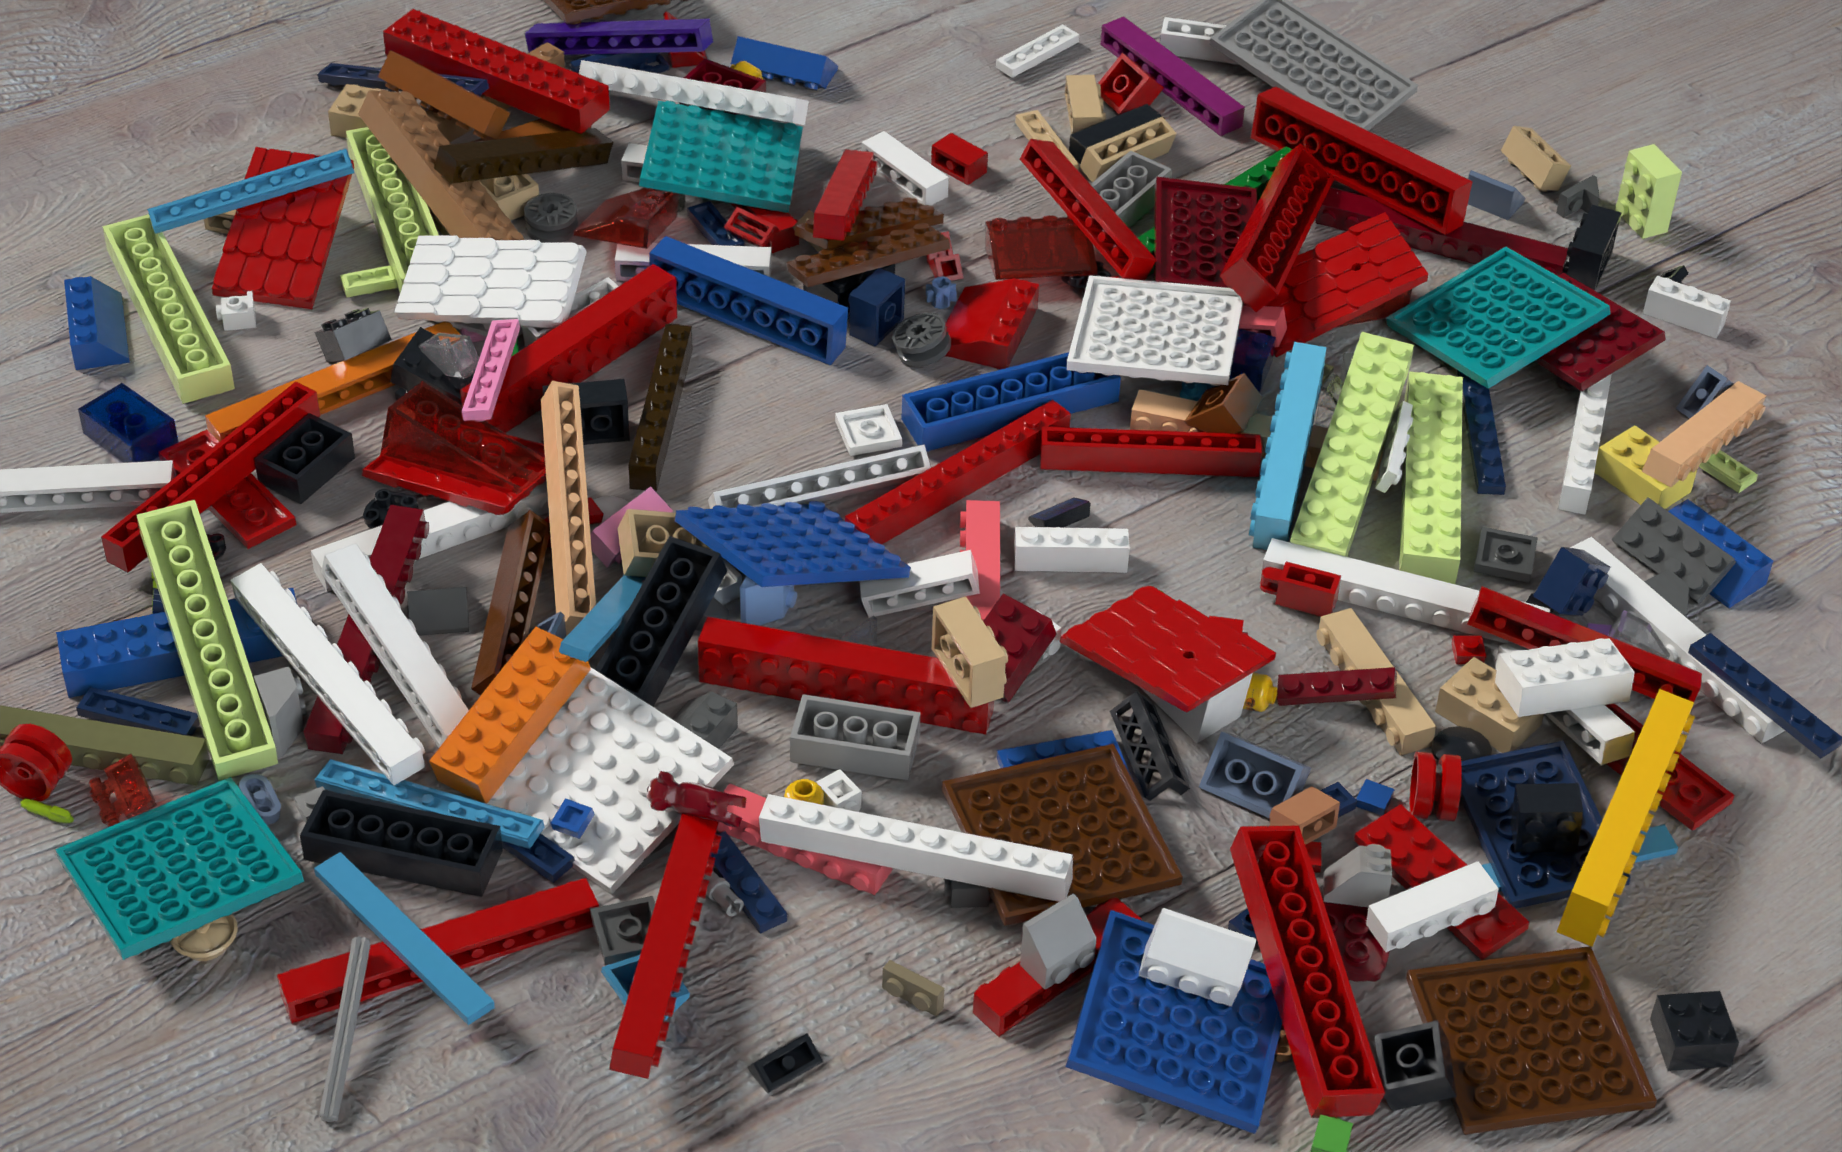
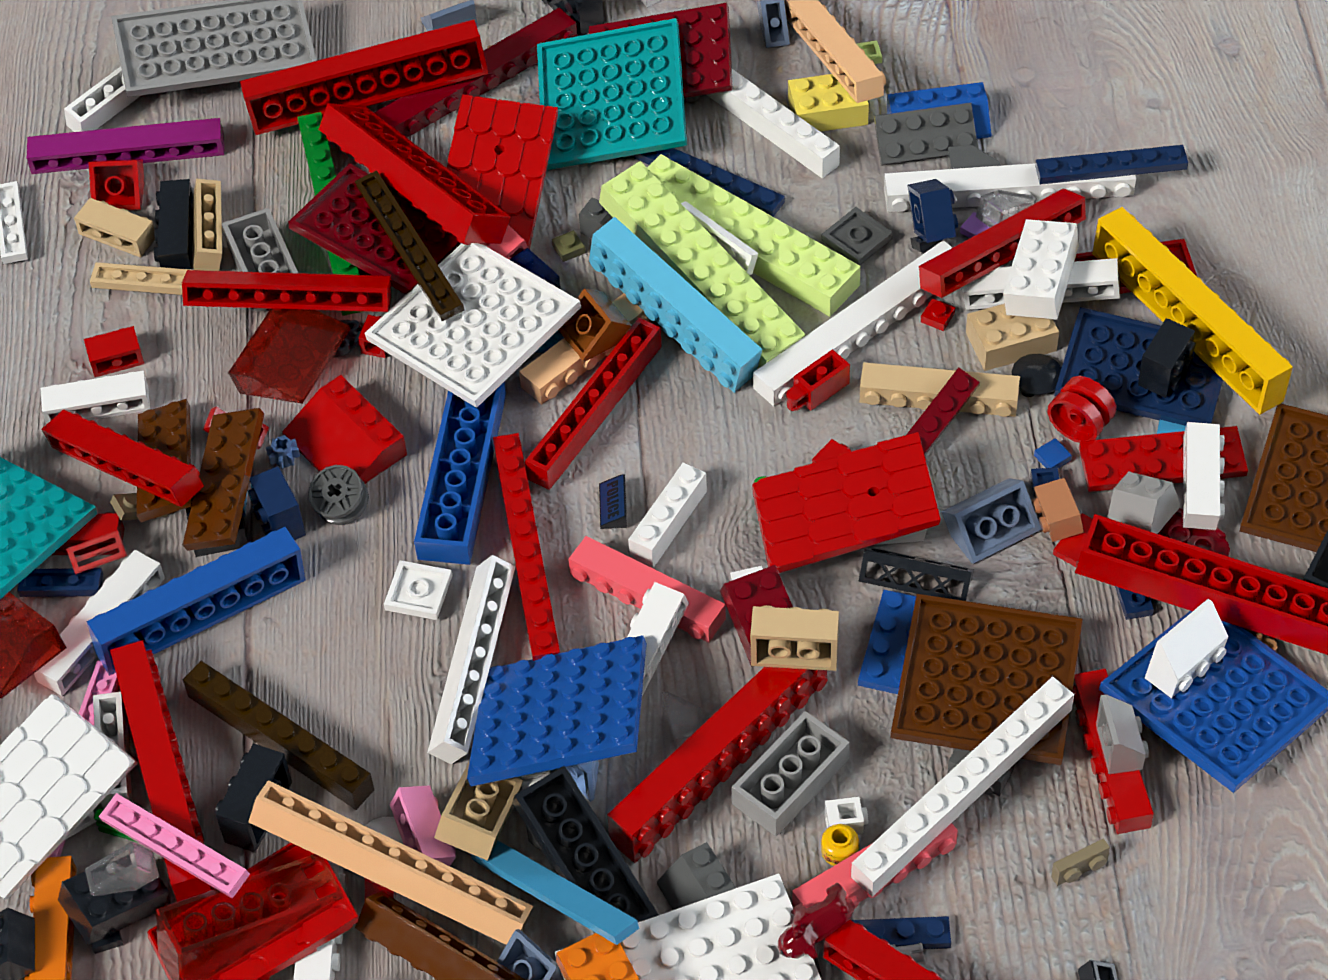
camera: 55 degrees left, 10 degrees up
none -> dark brown plate [355,170,465,321]

